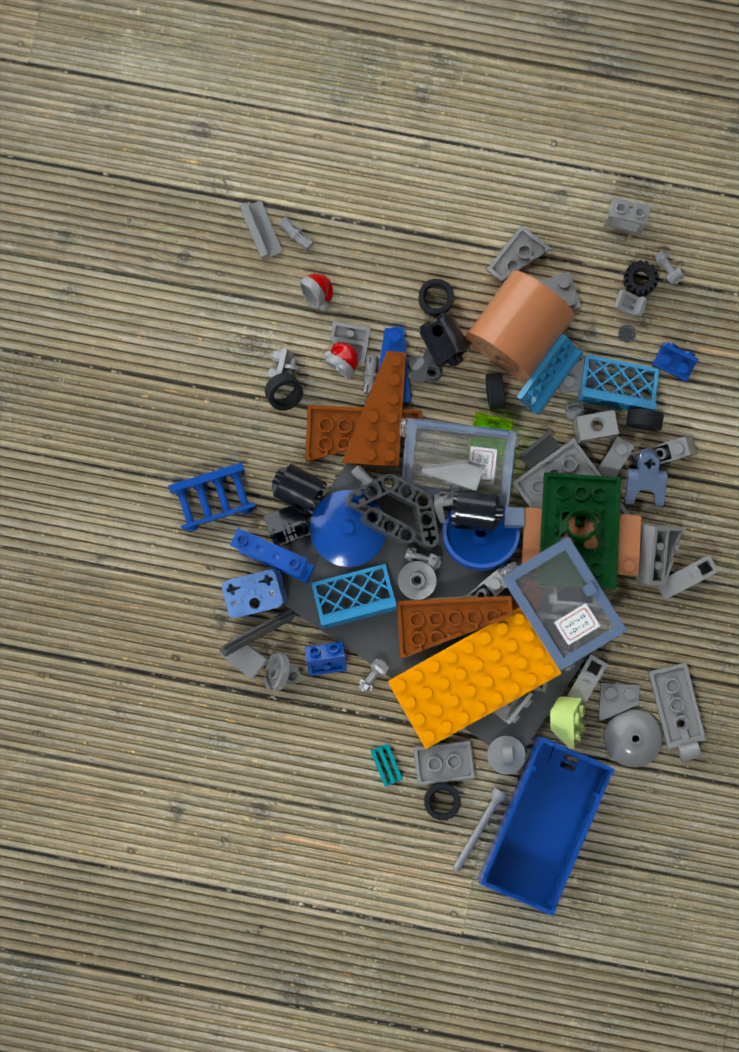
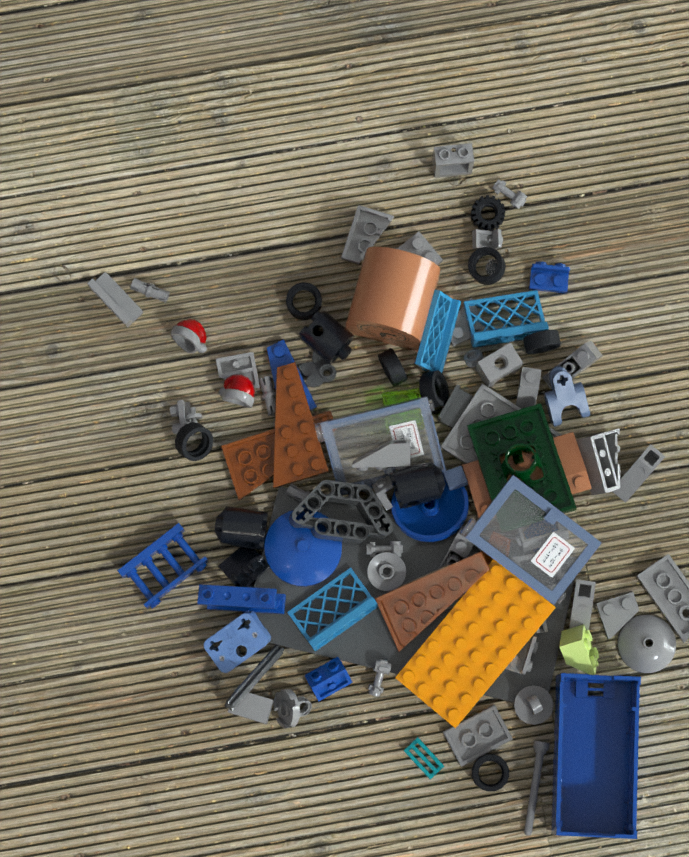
camera: 20 degrees left, 5 degrees down
none -> black tyre [419,370,449,408]
none -> black tyre [468,247,506,285]

